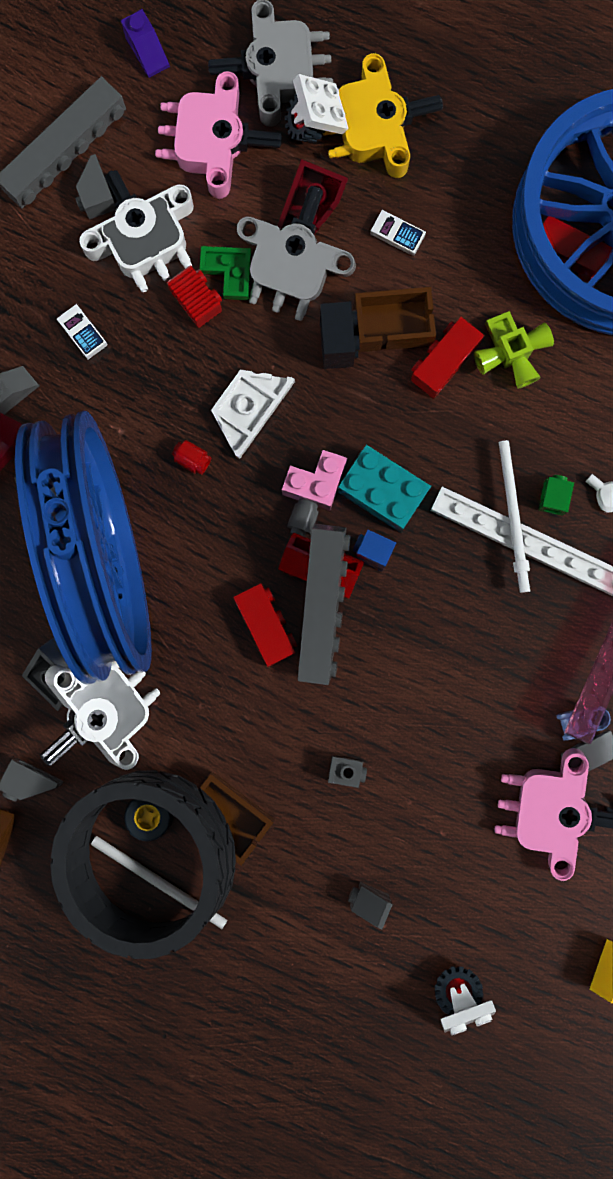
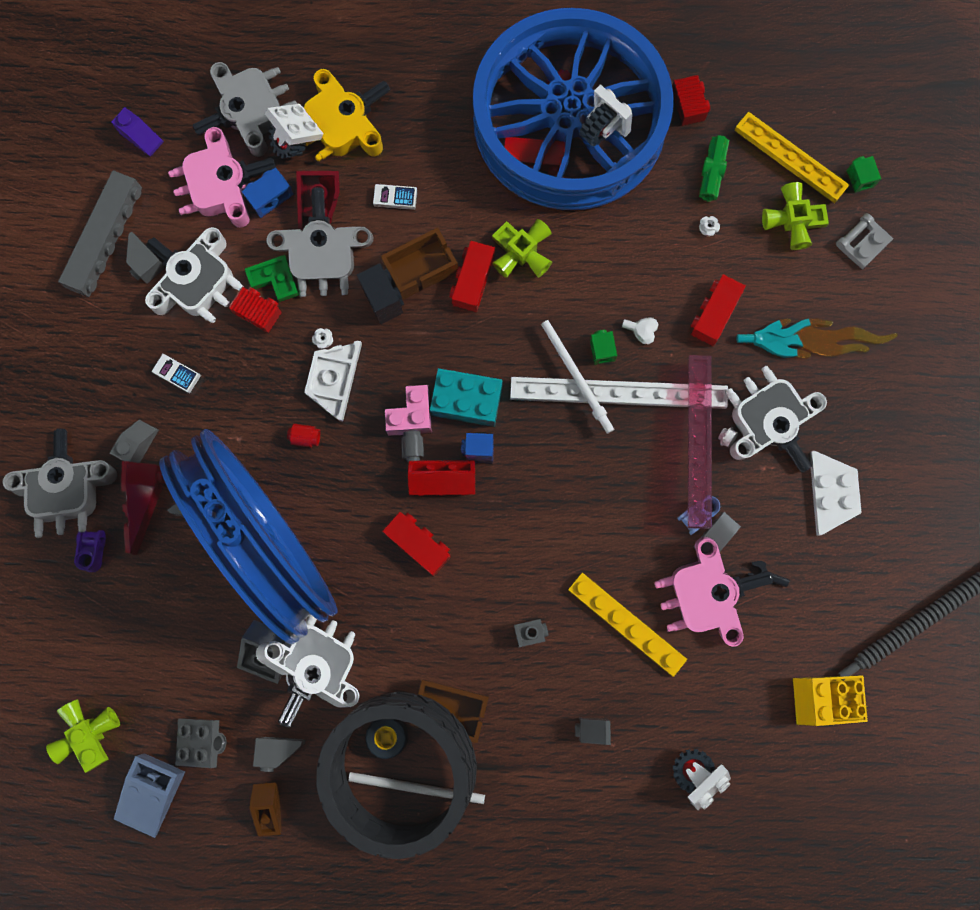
camera: 20 degrees left, 5 degrees down
dark grey brick [298,524,350,685] -> none
none -> blue brick [242,167,294,218]
none -> white plate [312,328,333,349]
none -> yellow plate [568,573,687,677]

